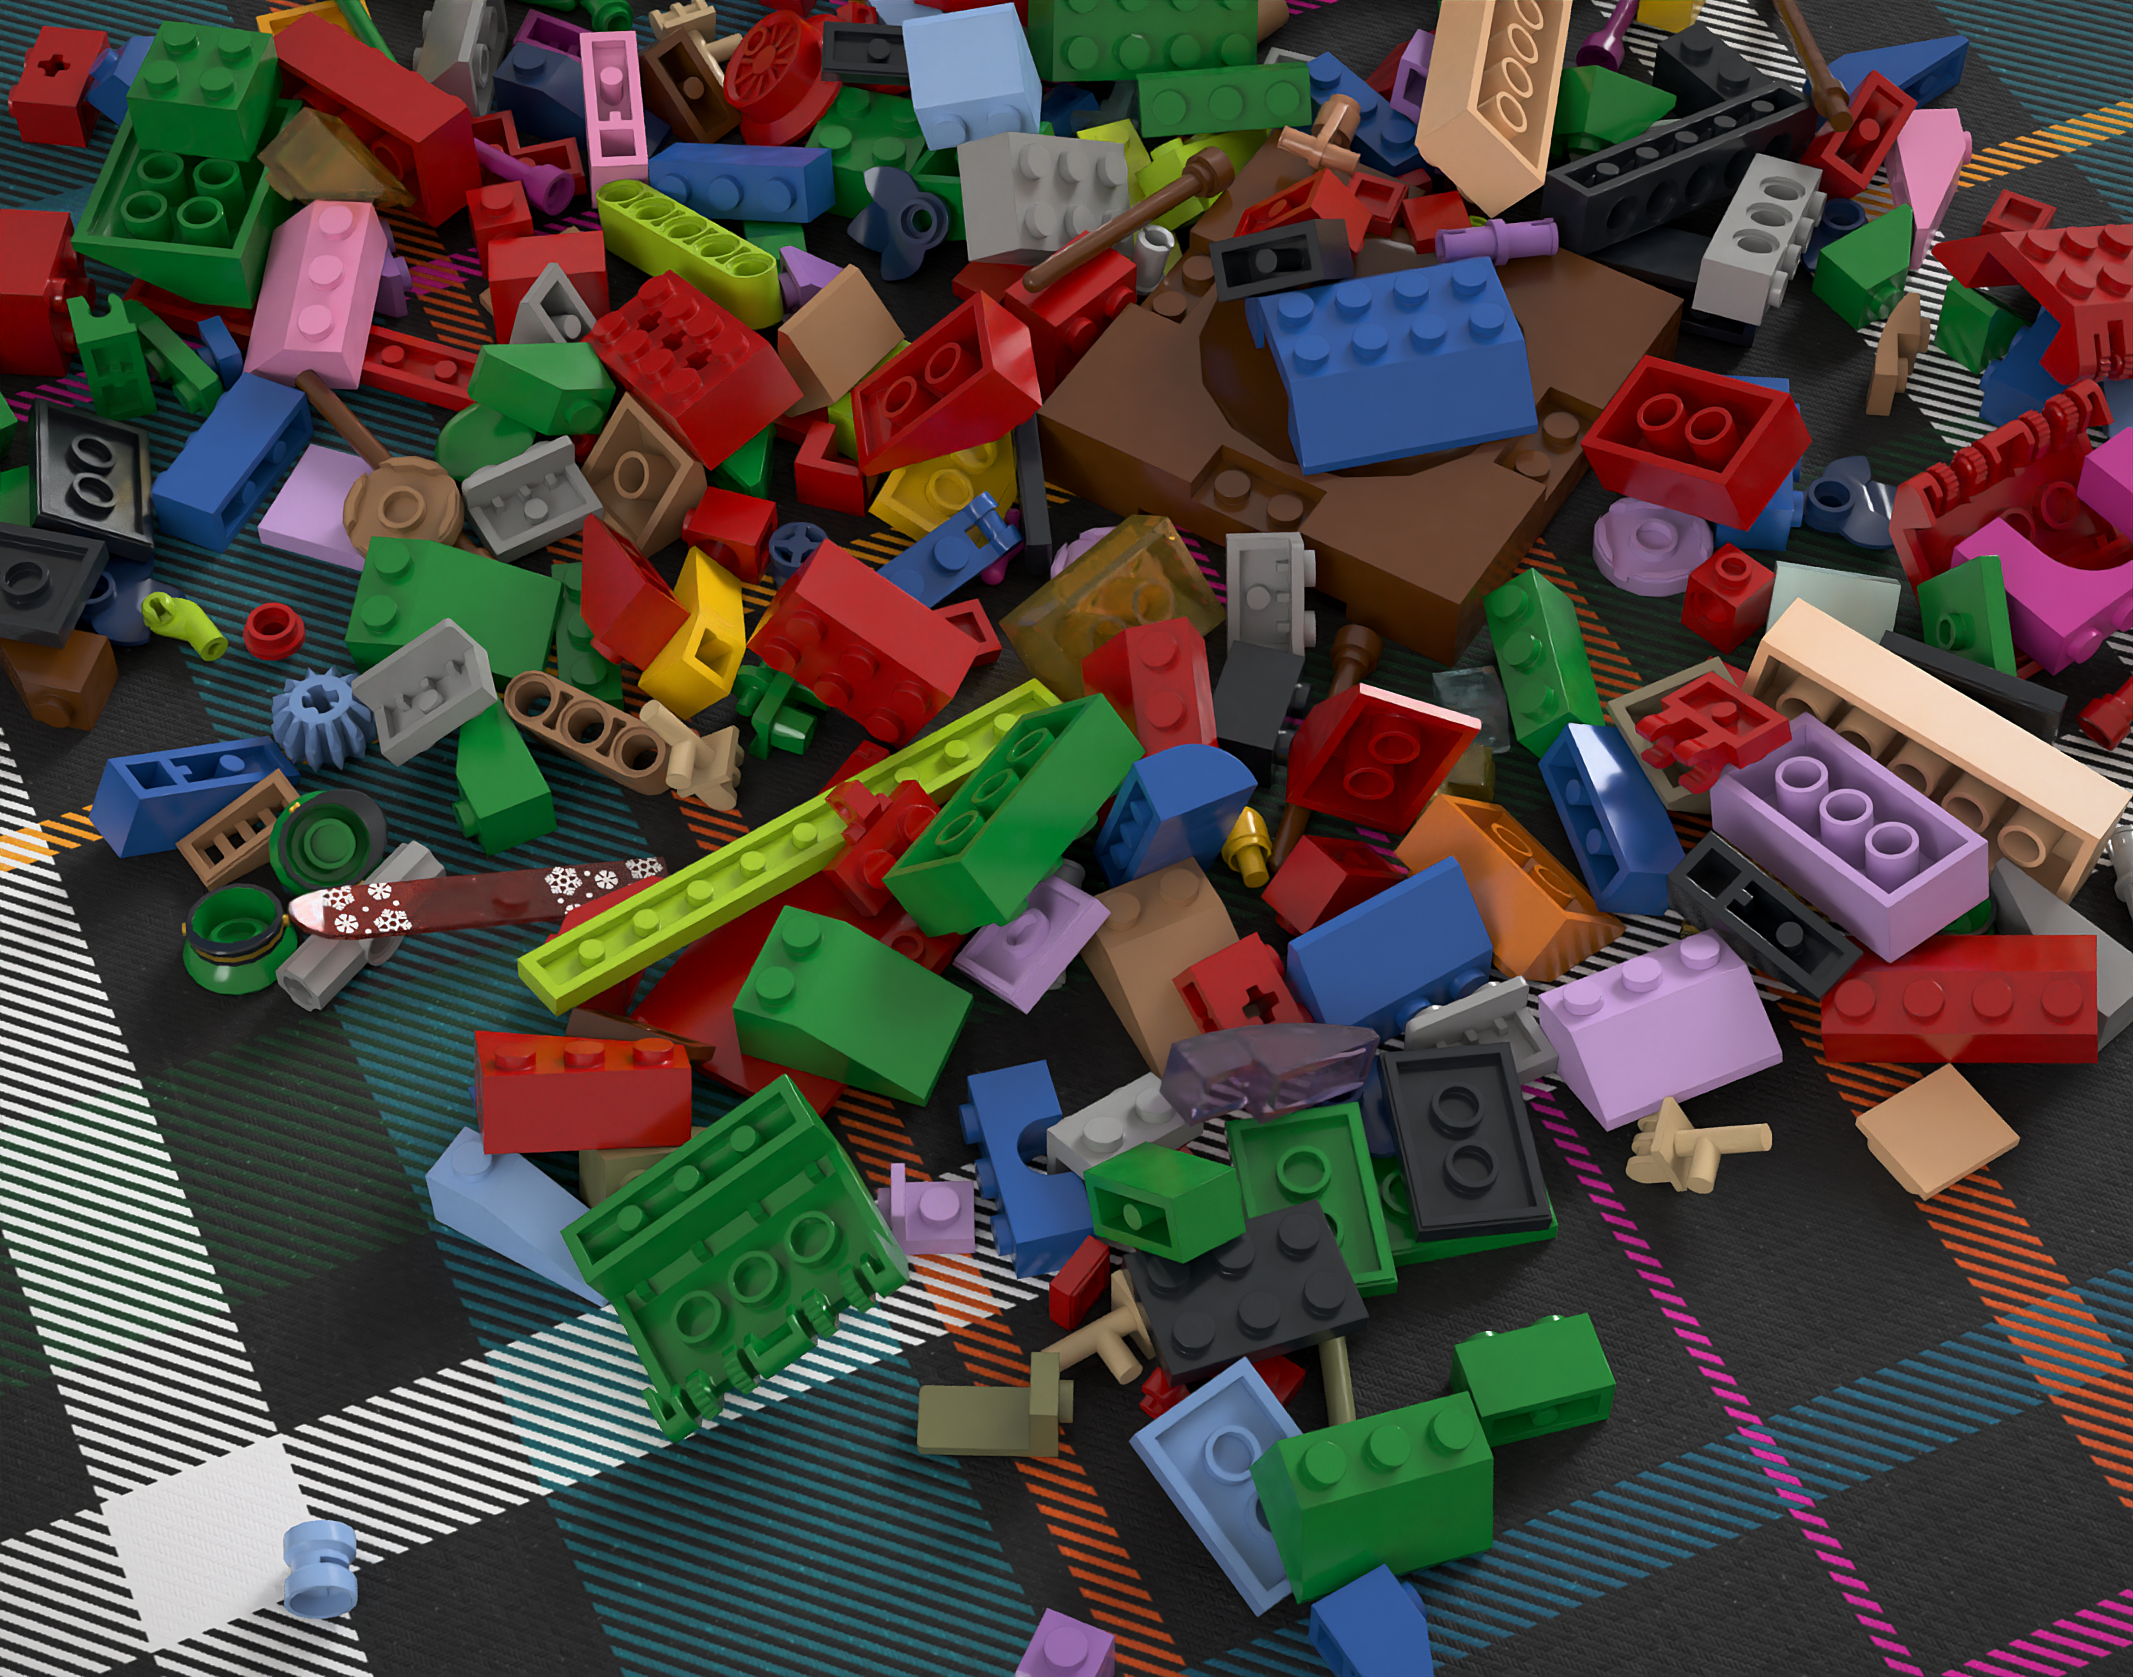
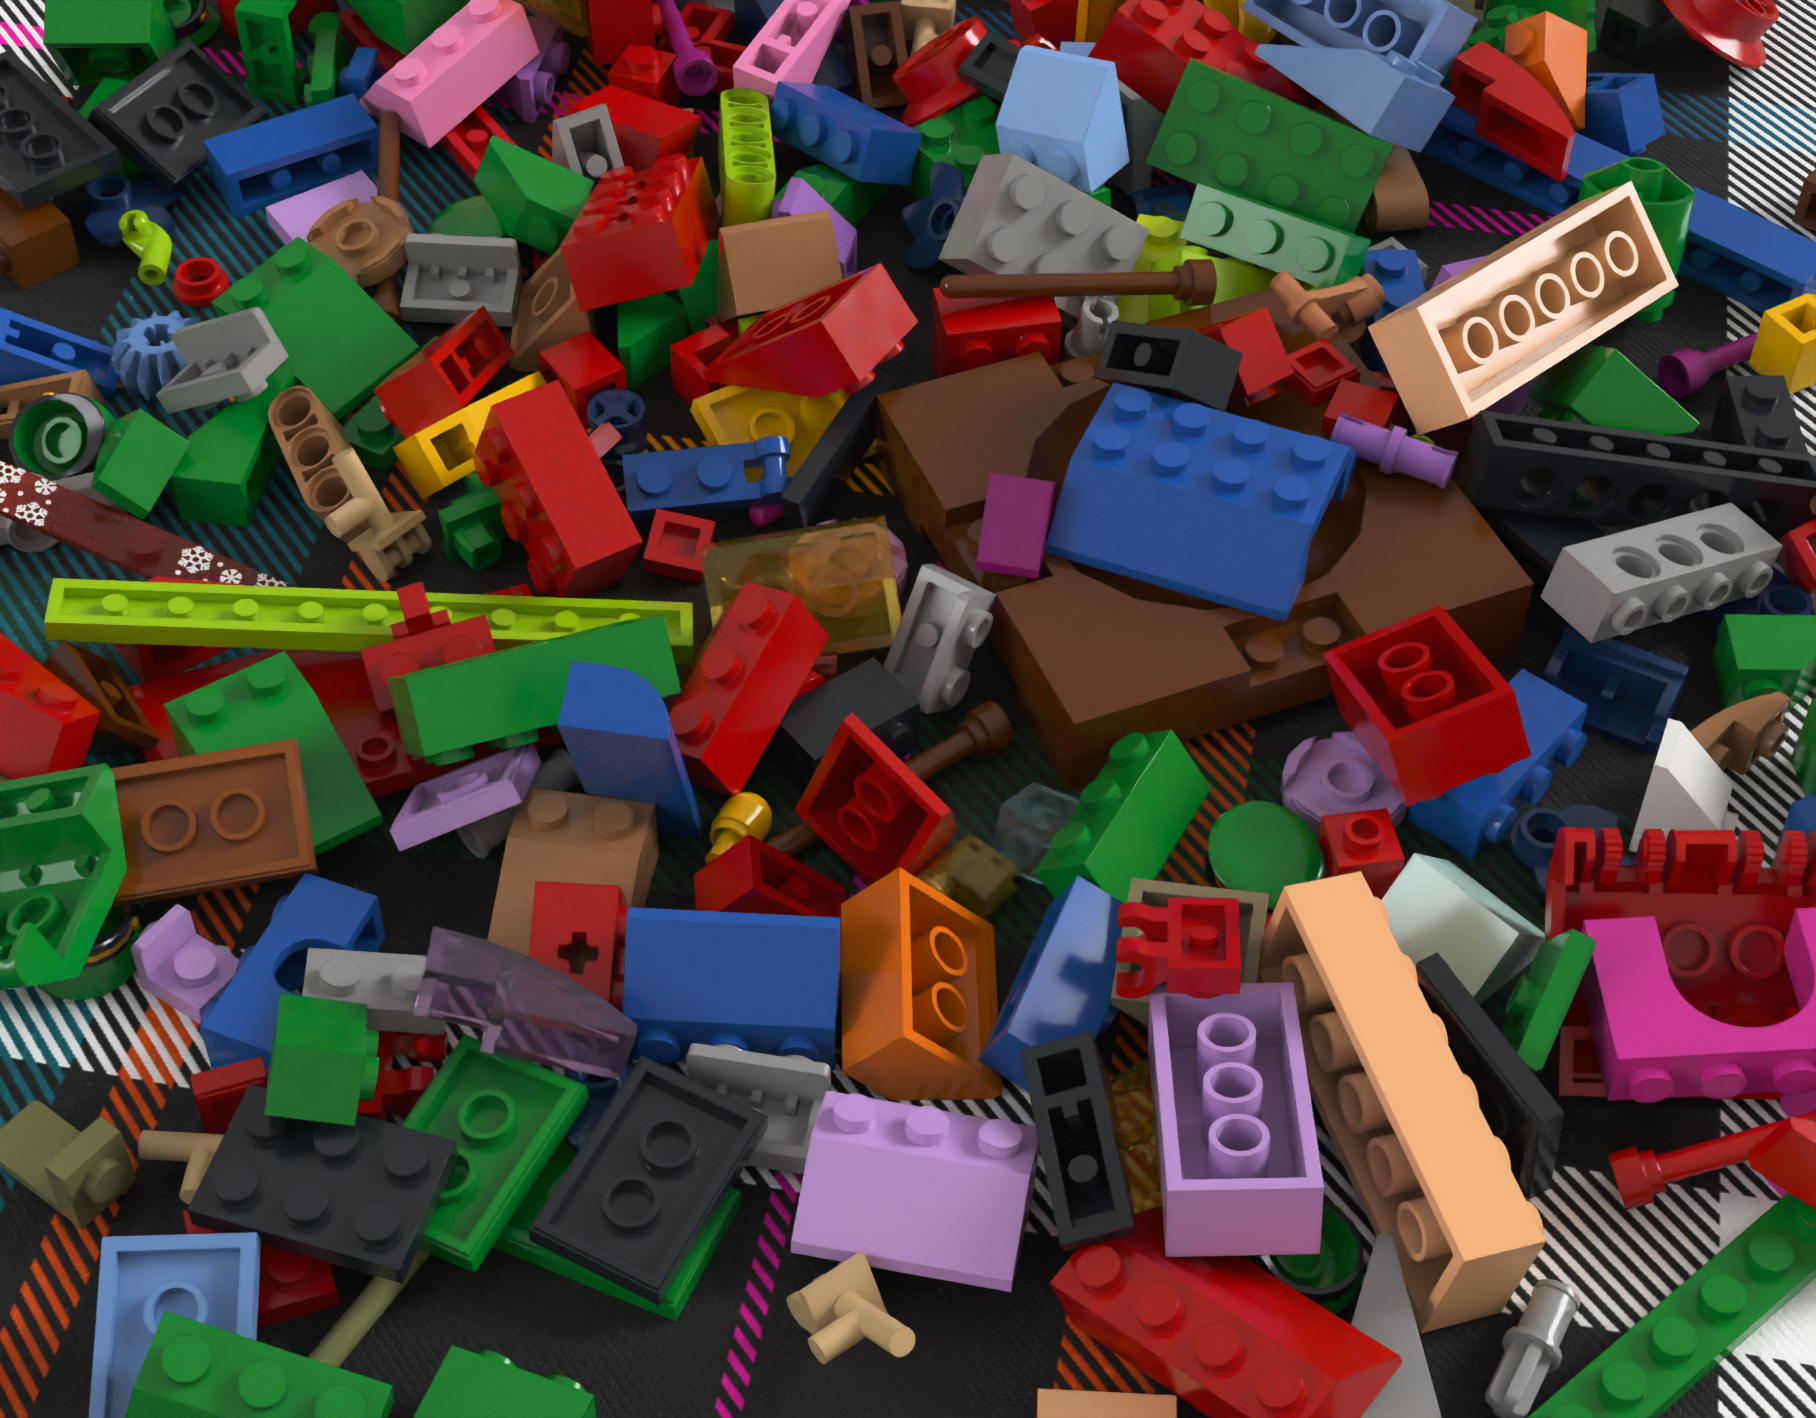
camera: 35 degrees right, 5 degrees down
none -> green slope [91,408,190,520]
none -> dark orange tile [111,738,318,908]
none -> magenta slope [976,472,1060,579]
none -> green piece [1204,800,1325,914]
none -> dark blue hinge [1544,623,1689,755]
none -> white slope [1628,718,1739,853]

